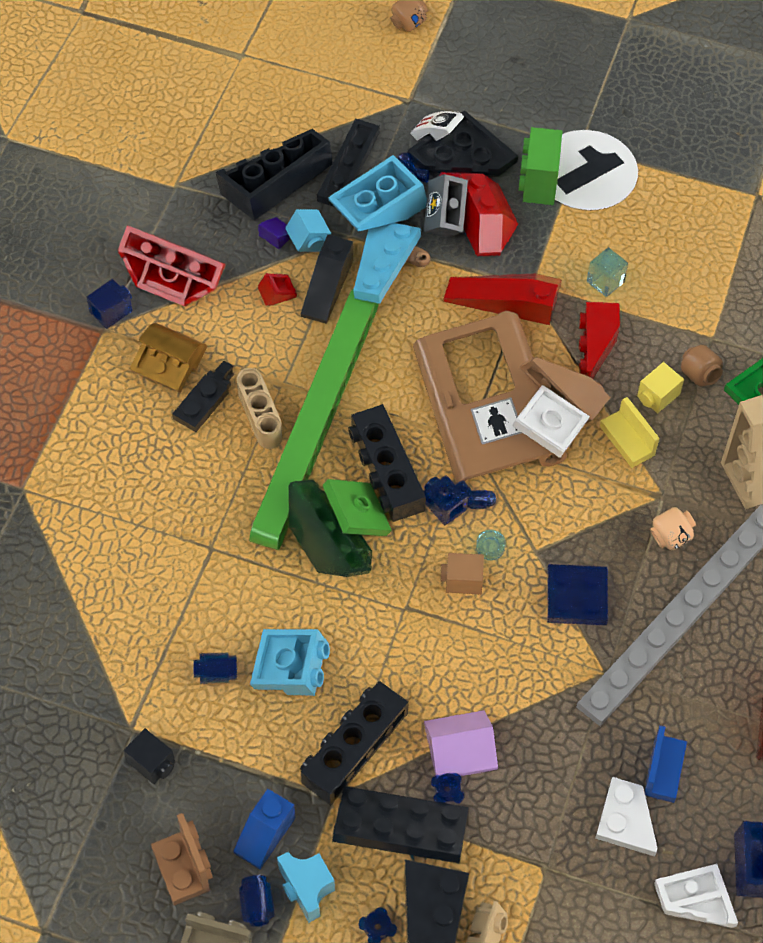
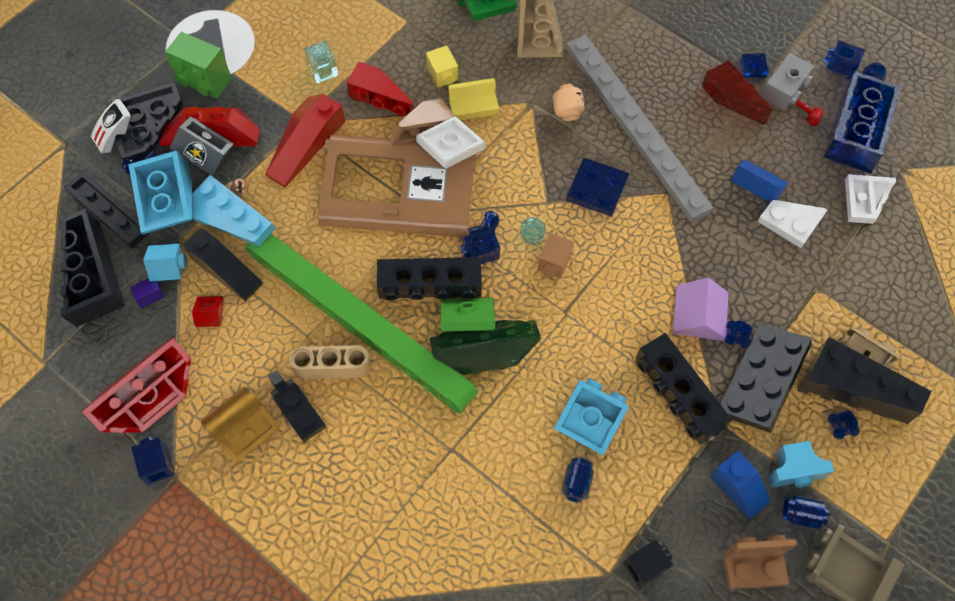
camera: 70 degrees left, 5 degrees up
medium nougat head [681,345,723,386] -> none

